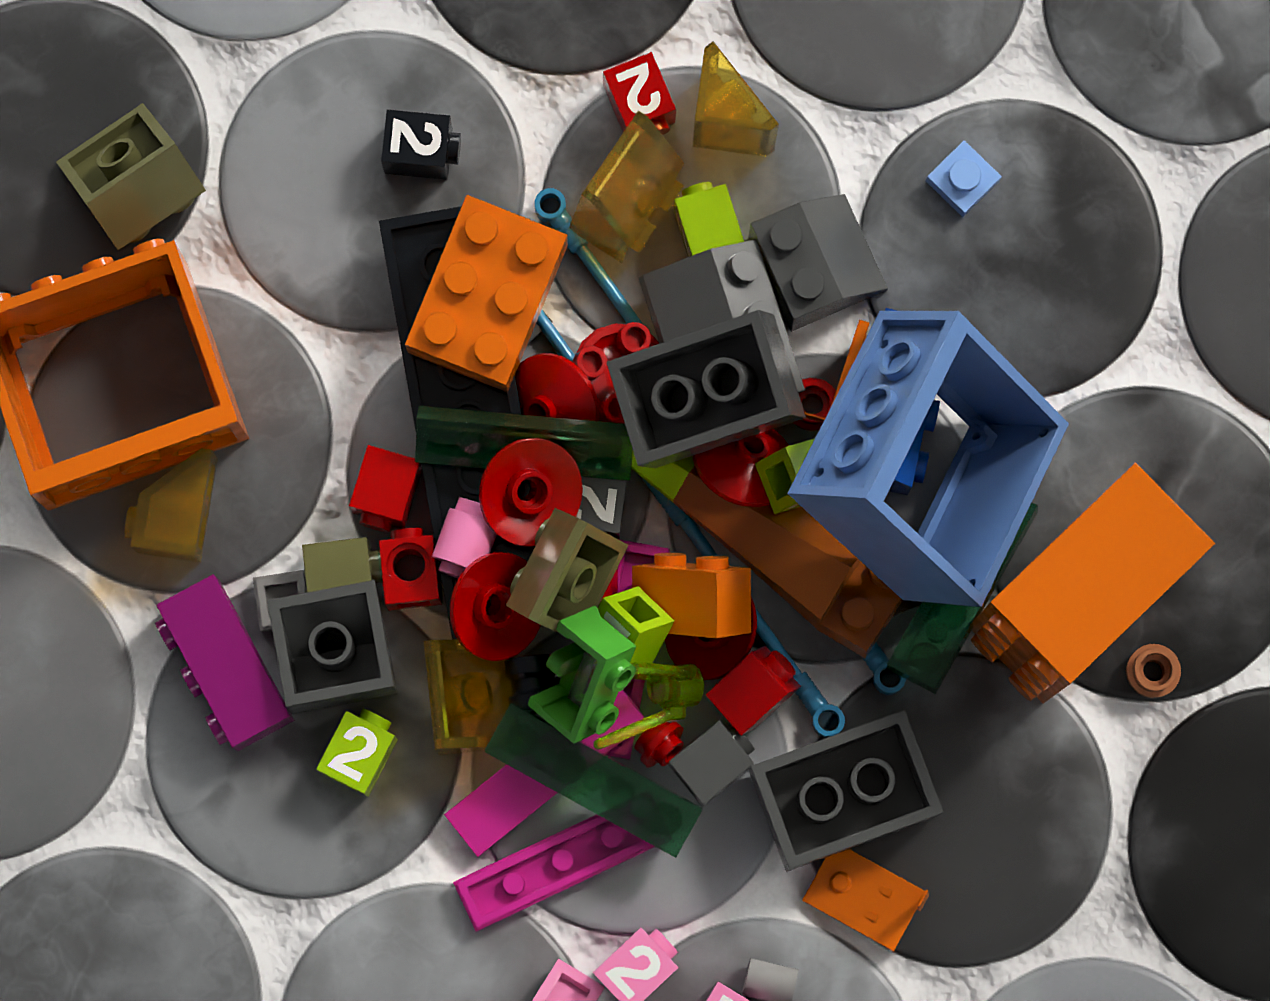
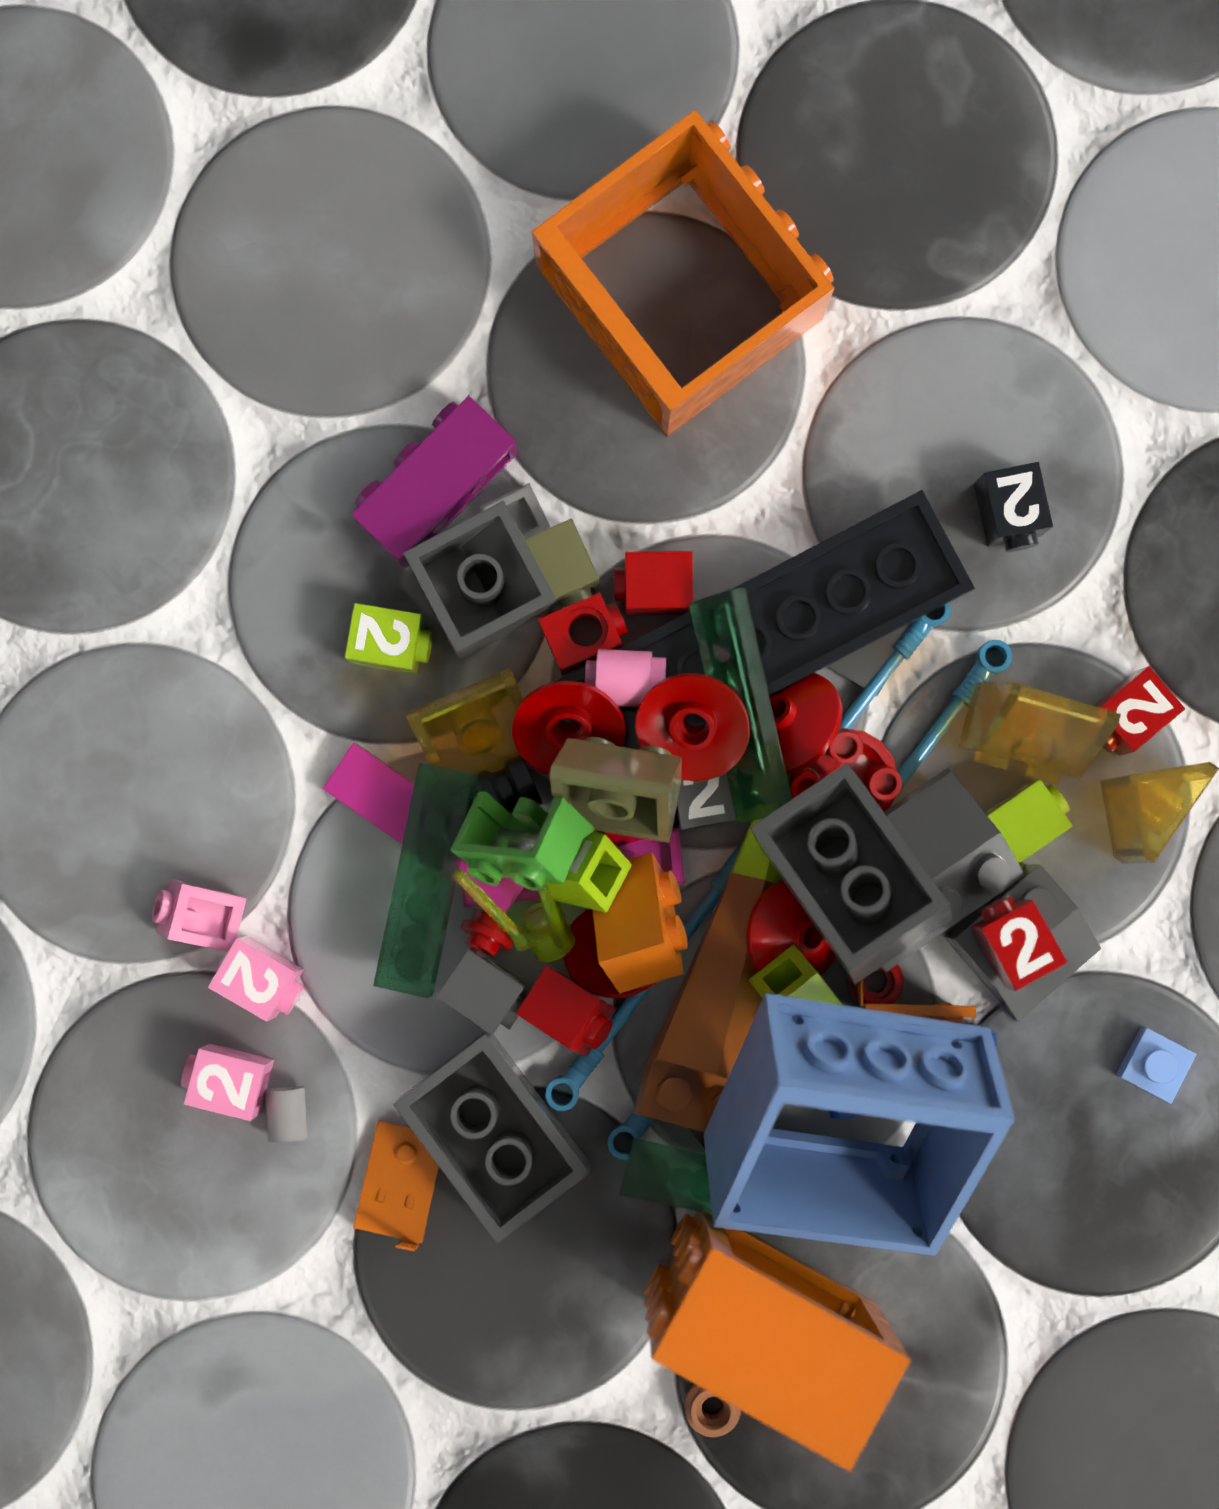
camera: 75 degrees right, 5 degrees up
olive slope [56,103,206,250] -> none
clear yellow slope [124,448,218,562] -> none
orange brick [405,195,568,393] -> none
dark pink tile [453,790,672,932] -> none
none -> red brick [971,895,1068,991]

